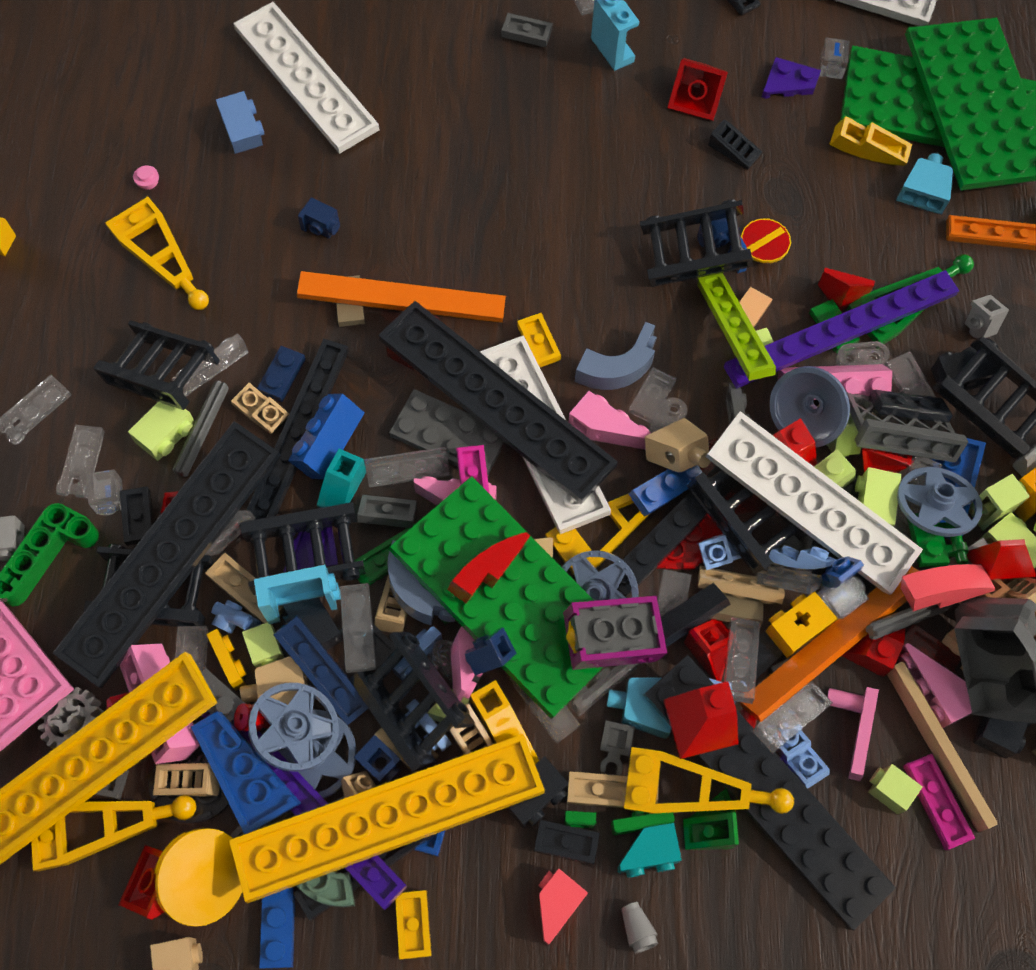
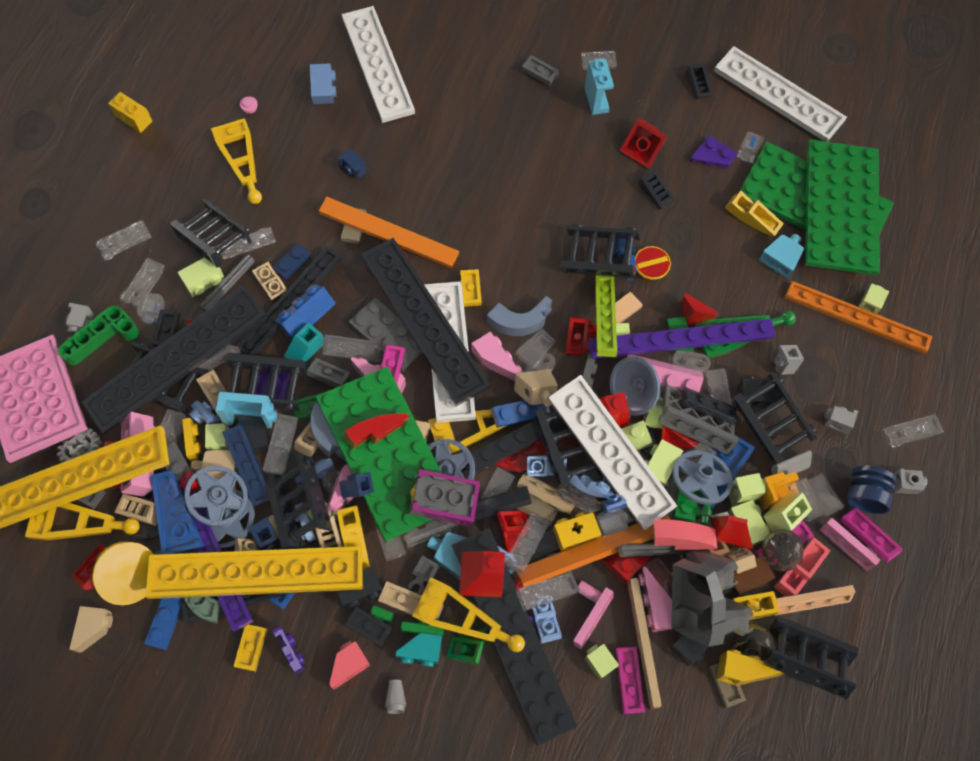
camera: 15 degrees right, 0 degrees up
none -> dark purple wing [272,626,305,674]
none -> red slope [566,317,596,355]

